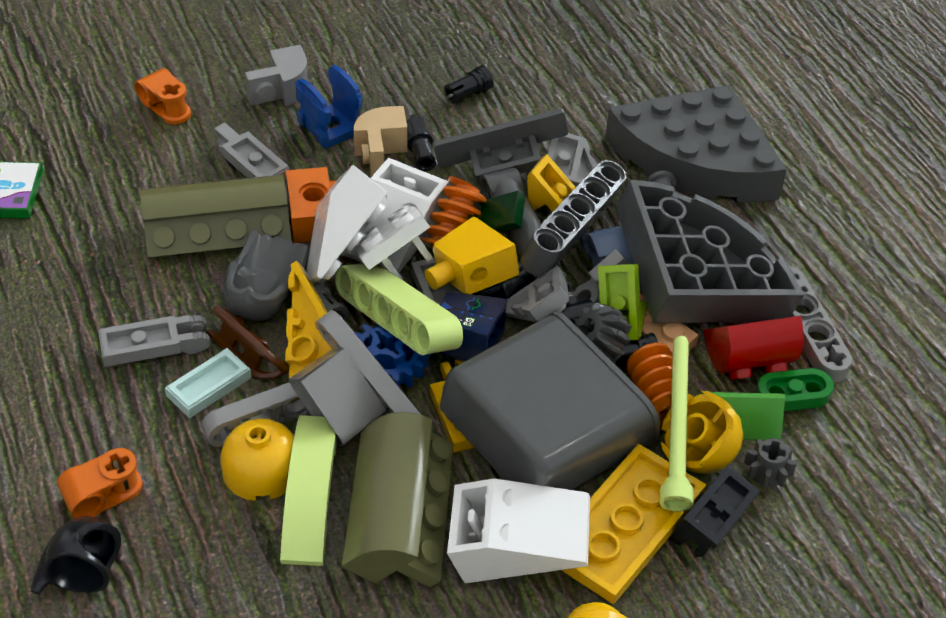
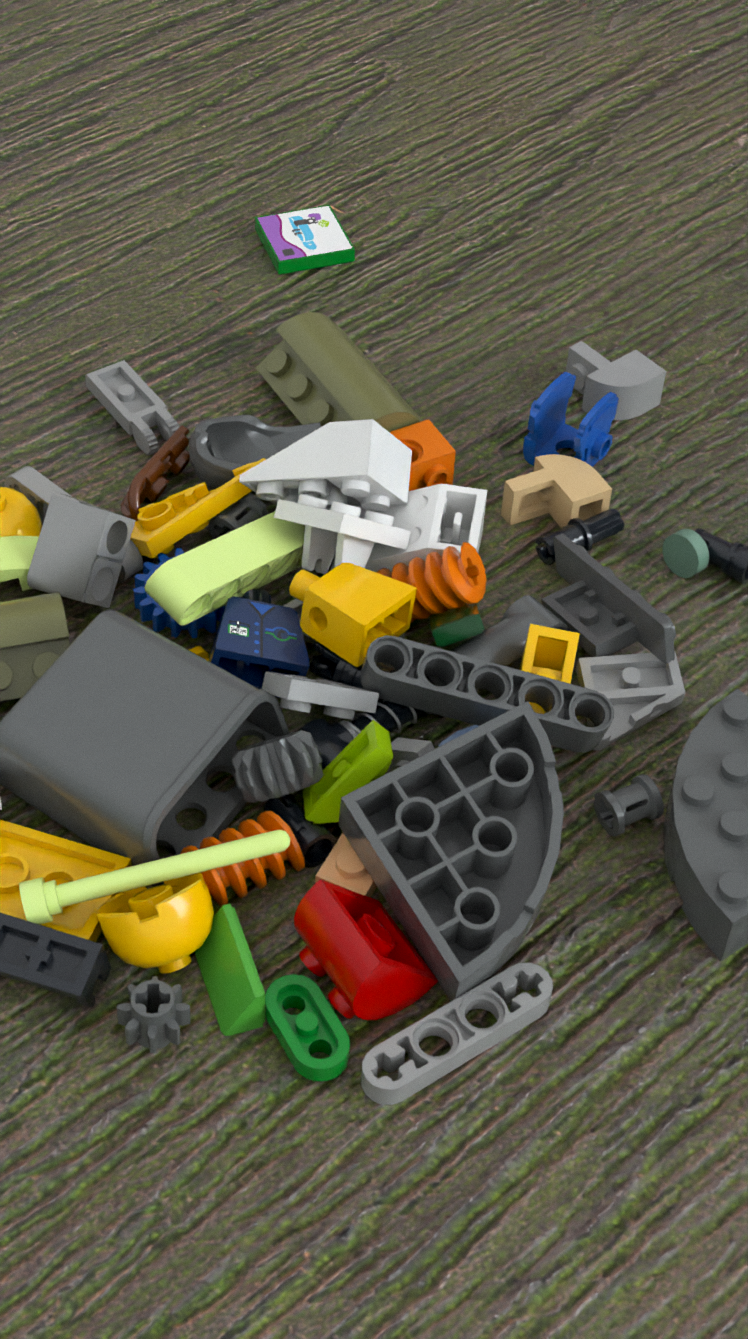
camera: 70 degrees right, 0 degrees up
orange piece [134,68,191,125] -> none
light aqua tile [165,348,252,419] -> none
light grey hinge [214,123,290,180] -> none
light grey beam [315,310,421,415] -> none
none -> sand green tile [662,529,709,578]

